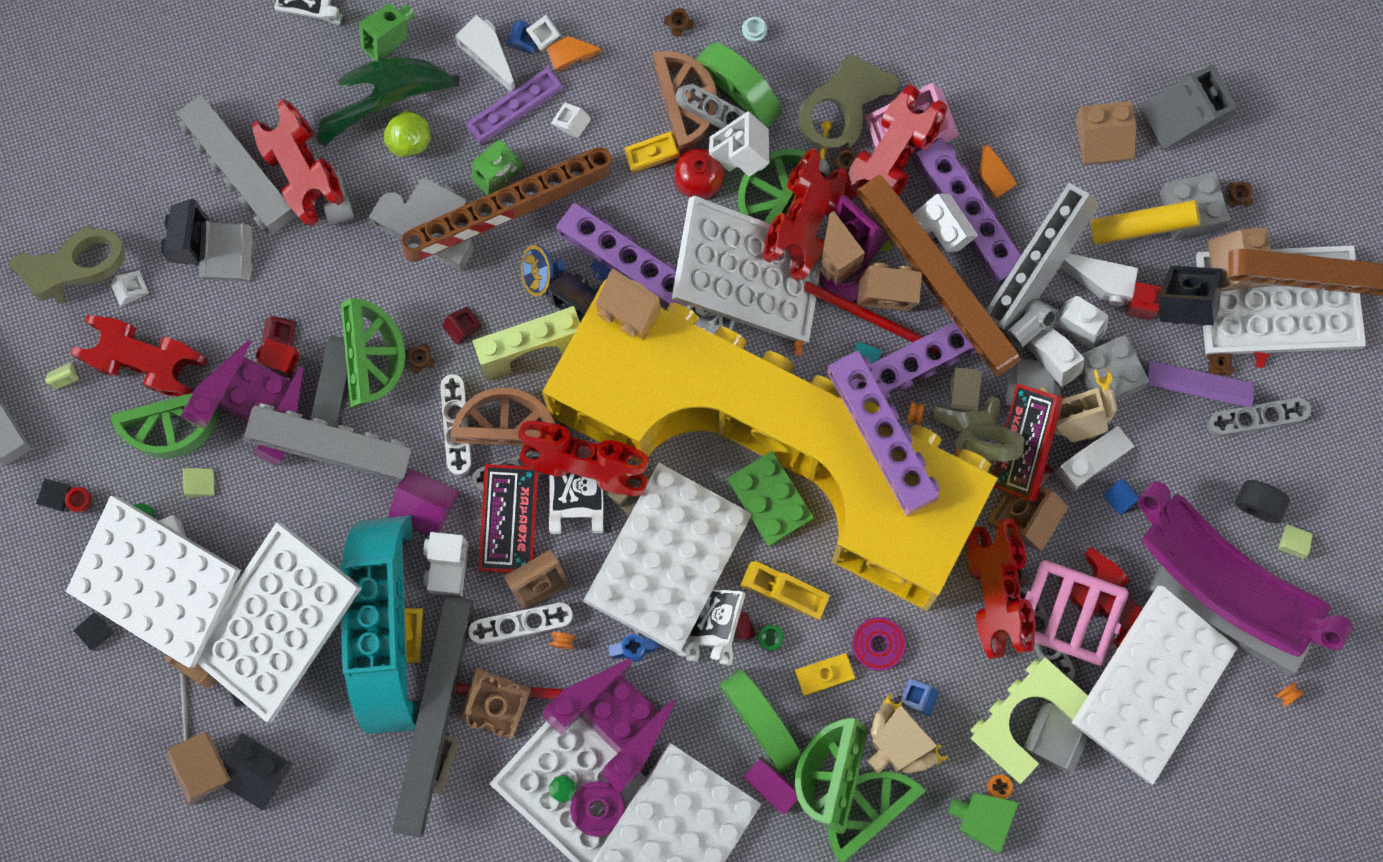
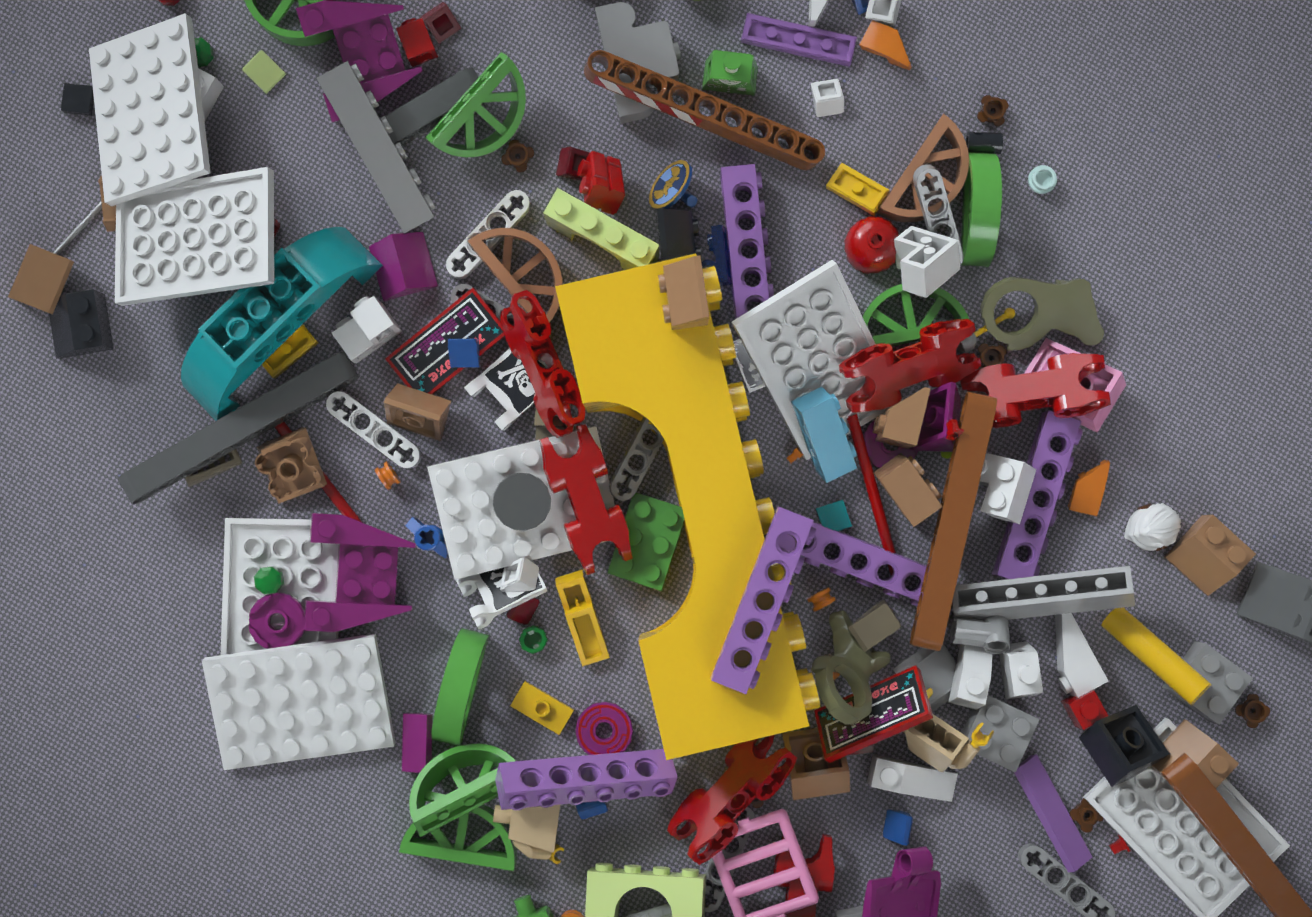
camera: 50 degrees right, 10 degrees up
none -> blue slope [448,339,480,367]
none -> dark grey tile [493,473,551,531]
none -> medium lavender brick [495,749,678,810]
none -> white slope [500,557,539,592]
none -> red piece [539,424,633,575]
none -> red brick [577,151,625,215]
none -> light grey beam [609,417,664,501]
none -> medium azure brick [791,387,857,483]
none -> red piece [946,419,964,441]
none -> black piece [966,131,1003,154]
none -> white hair [1124,503,1181,551]

